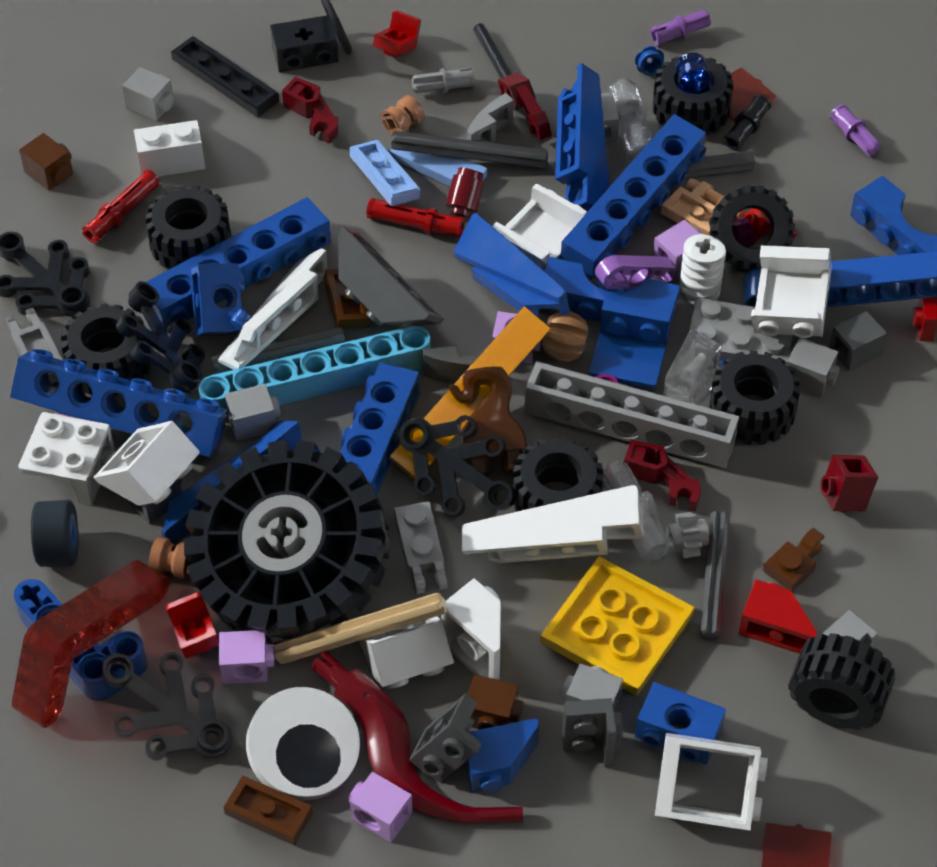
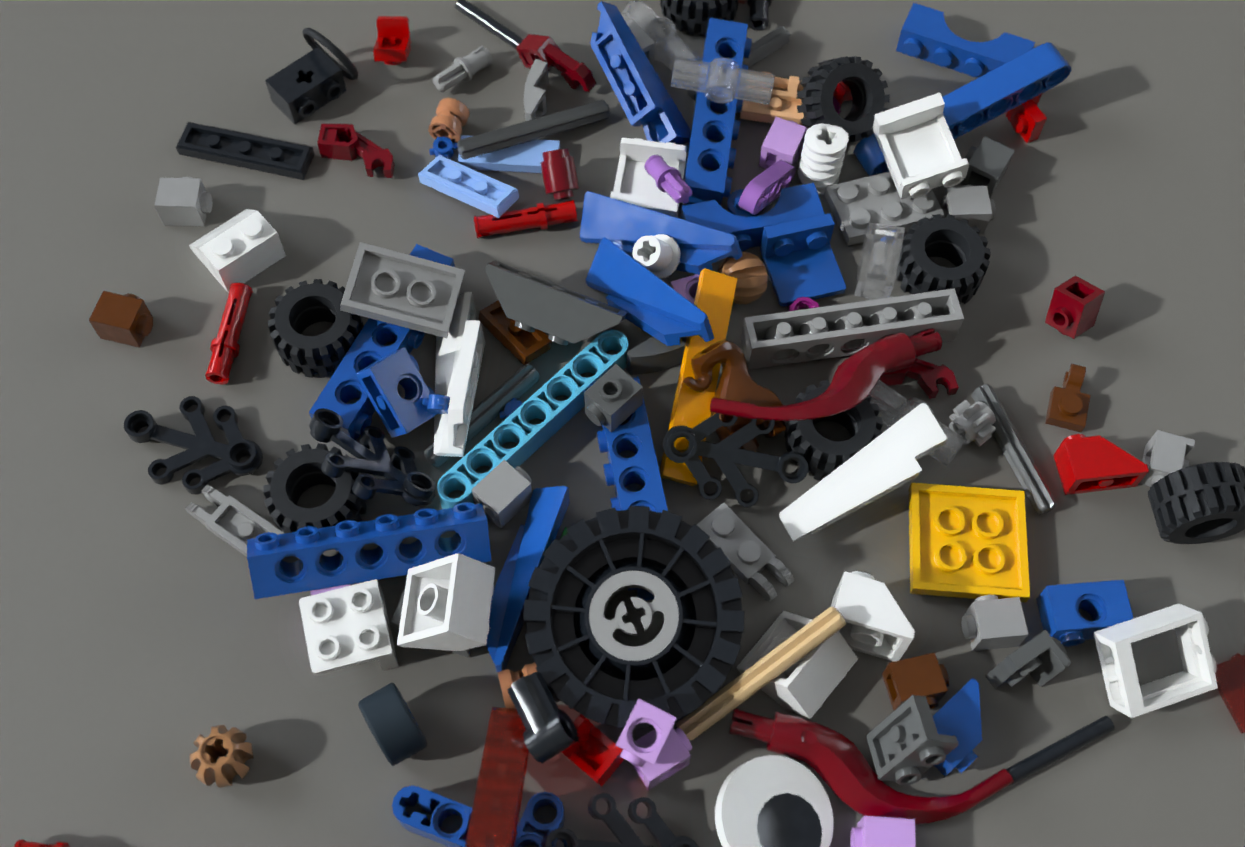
camera: 30 degrees left, 10 degrees up
none -> light grey plate [340,242,465,338]
none -> blue piece [429,137,458,159]
none -> black piece [507,672,579,764]
none -> dark grey brick [584,364,643,433]
none -> blue wedge [585,237,714,346]
none -> lavender brick [616,698,676,768]
none -> white piece [632,234,681,279]
none -> medium lavender axle [644,155,692,204]
none -> clear piece [670,56,775,105]
none -> dark red animal [710,328,942,421]
none -> black bar [1006,716,1115,785]

